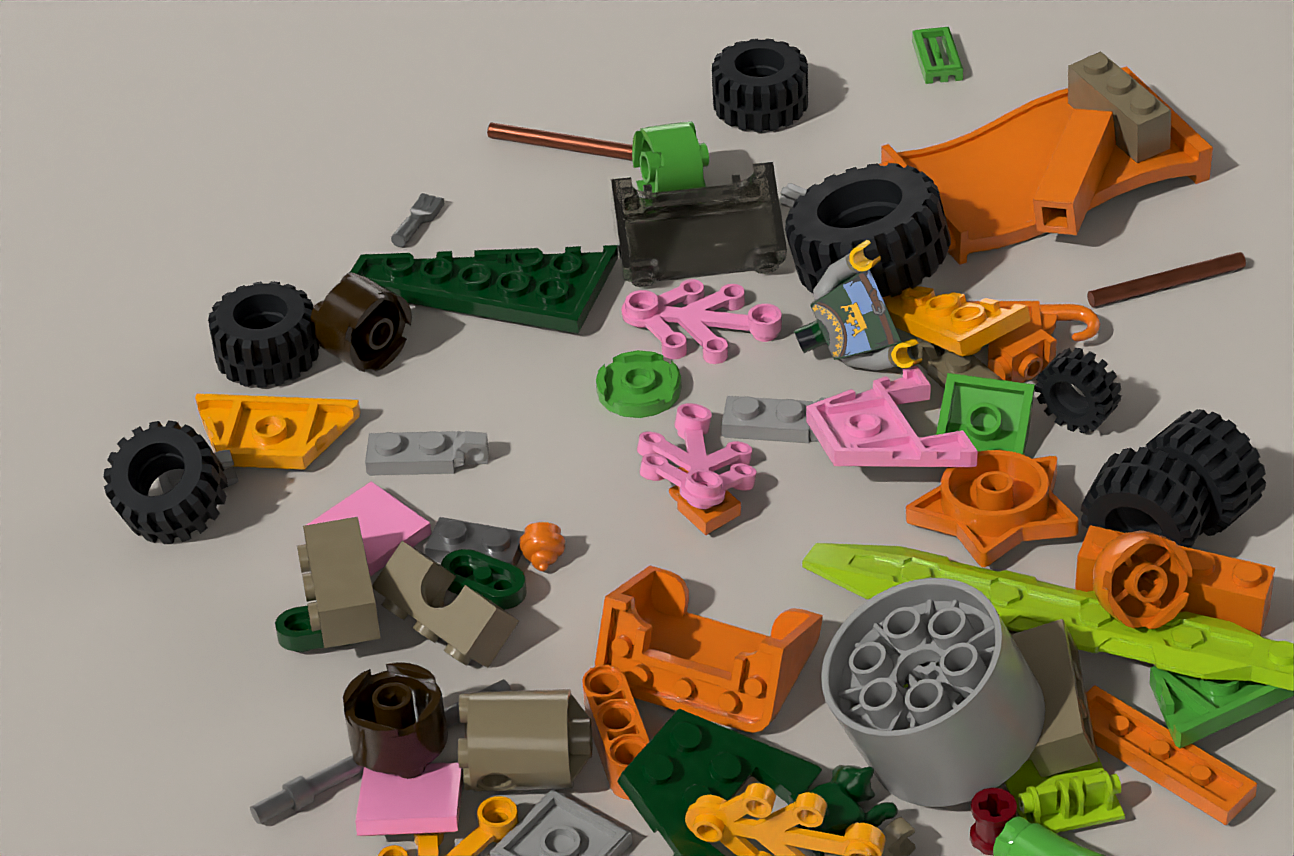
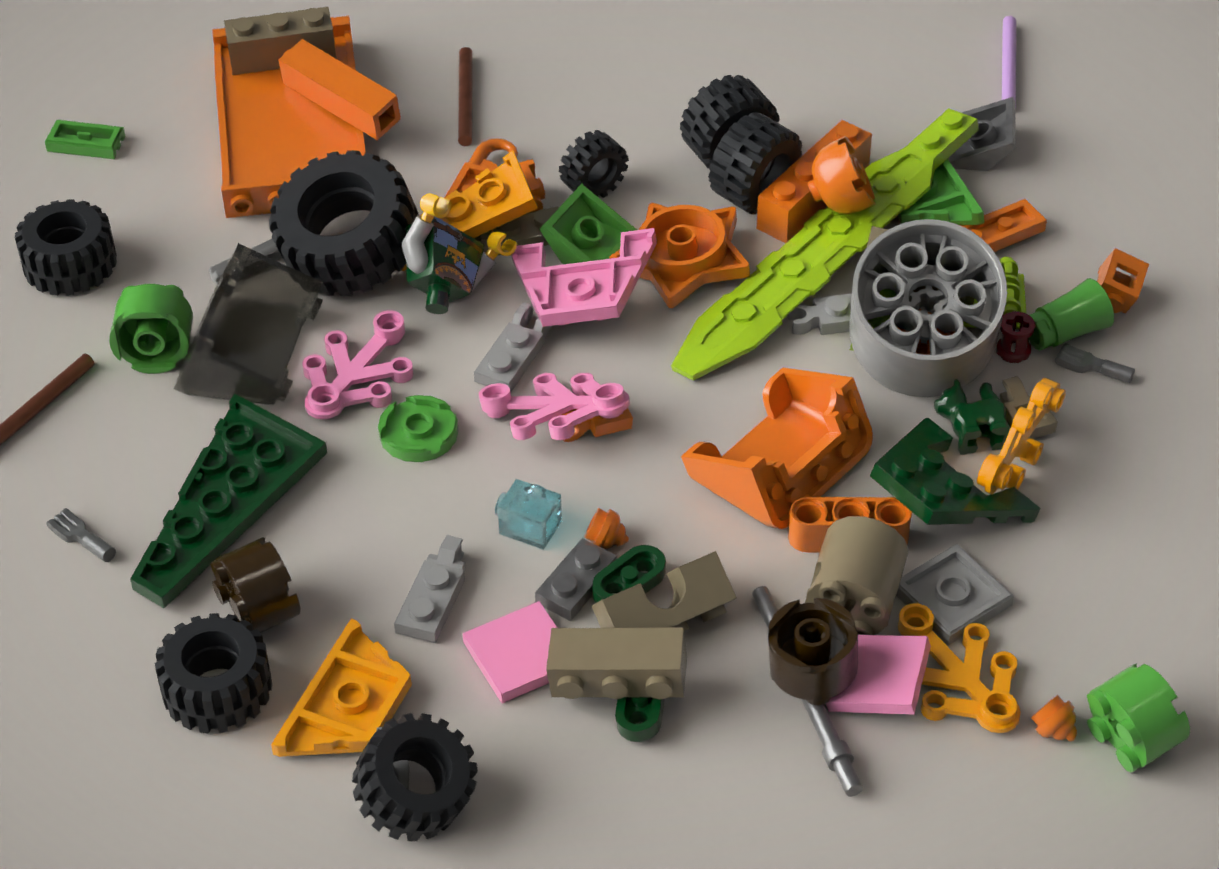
camera: 75 degrees left, 5 degrees up
none -> clear light blue brick [495,479,562,550]

